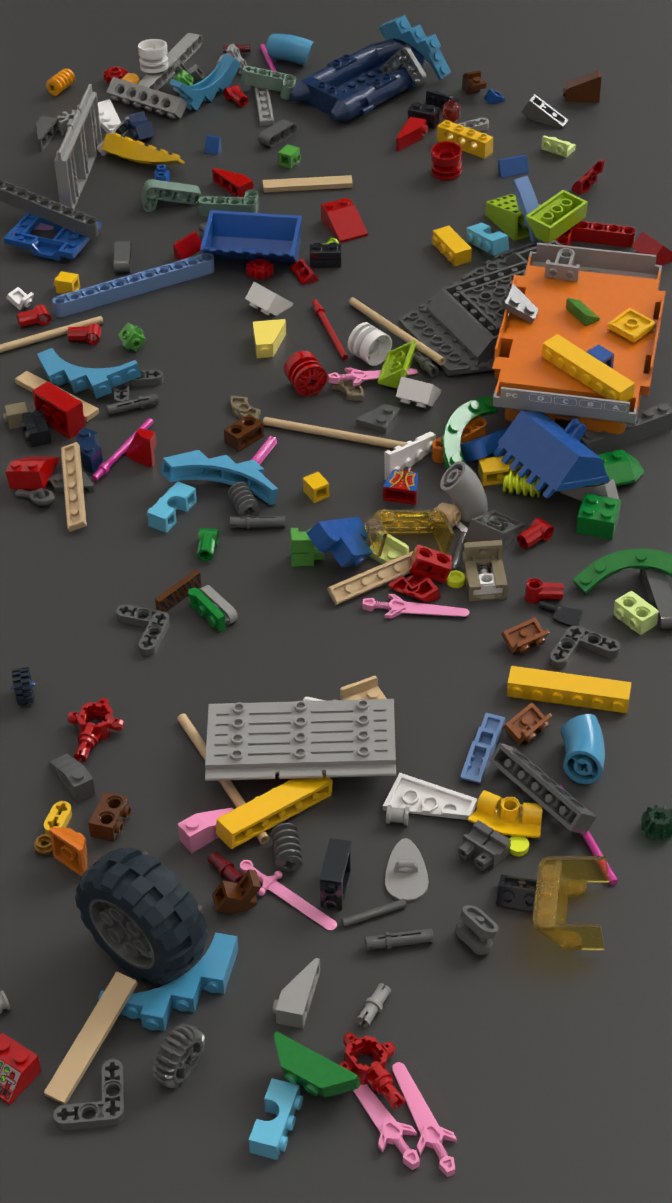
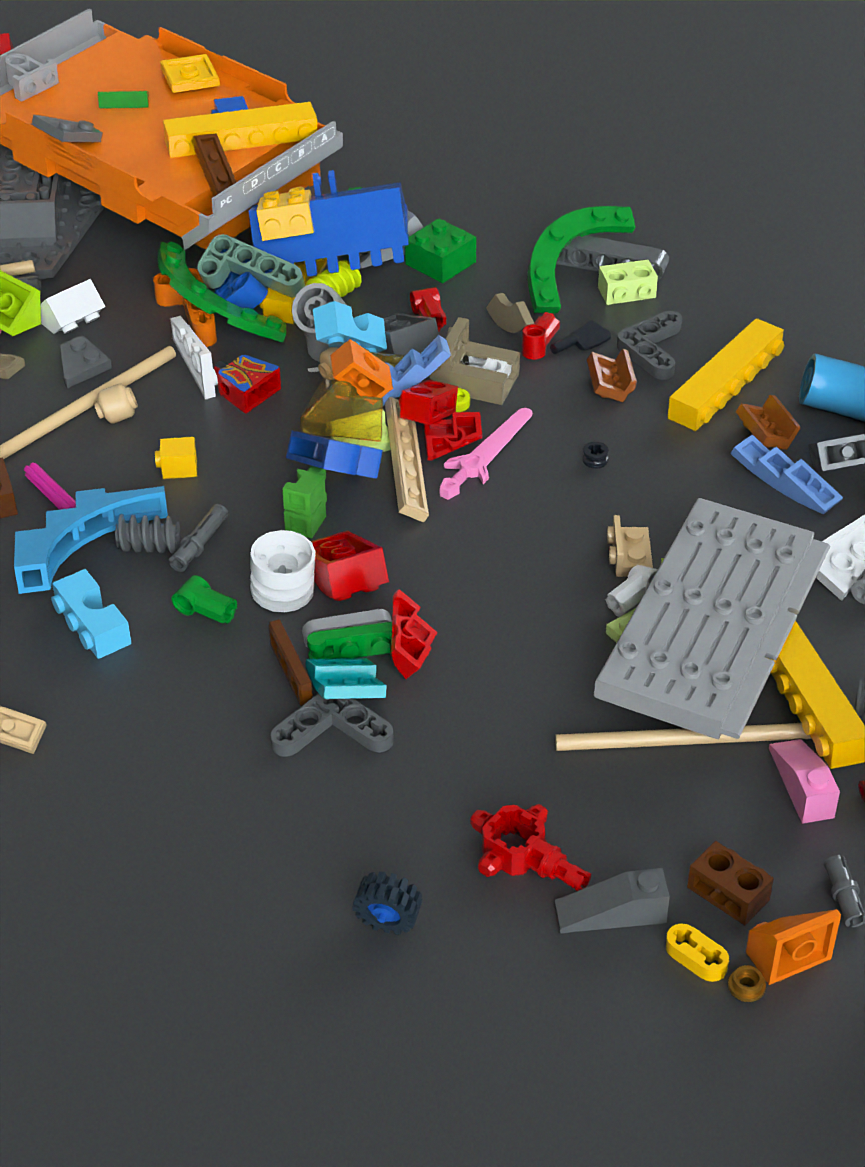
camera: 65 degrees left, 0 degrees up
none -> tan head [94,384,138,424]
none -> reddish brown tile [191,133,236,196]
none -> sand green beam [197,234,305,297]
none -> white wheel [250,530,315,613]
none -> yellow bracket [256,187,314,241]
none -> teal slope [305,658,387,699]
none -> red slope [311,531,389,601]
none -> medium azure arch [313,301,387,356]
none -> orange brick [330,339,393,404]
none -> medium blue slope [351,335,451,415]
none -> red slope [391,589,438,679]
none -> dark tan tile [486,293,534,333]
none -> black bush [583,441,609,469]

